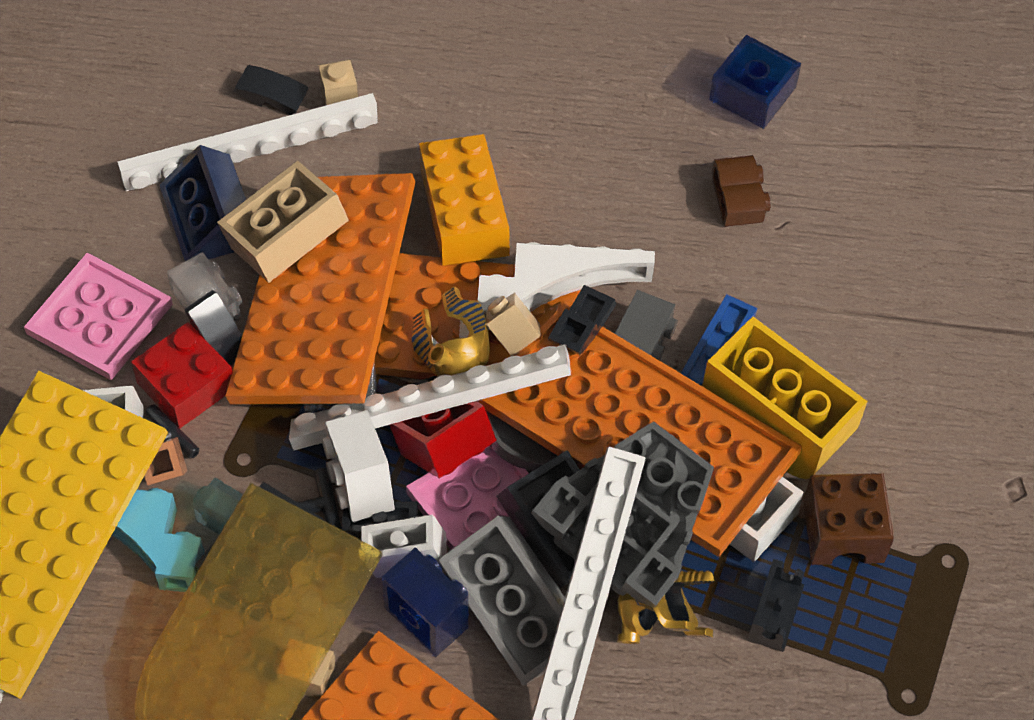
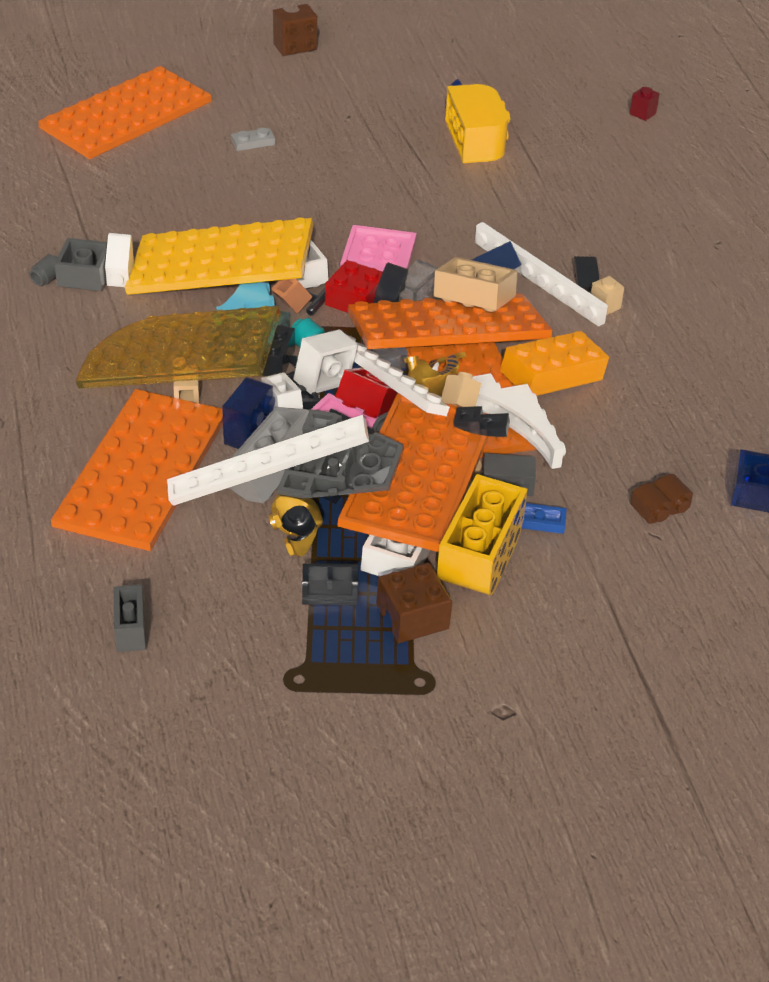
camera: 70 degrees right, 15 degrees down
none -> teal head [291,318,325,348]

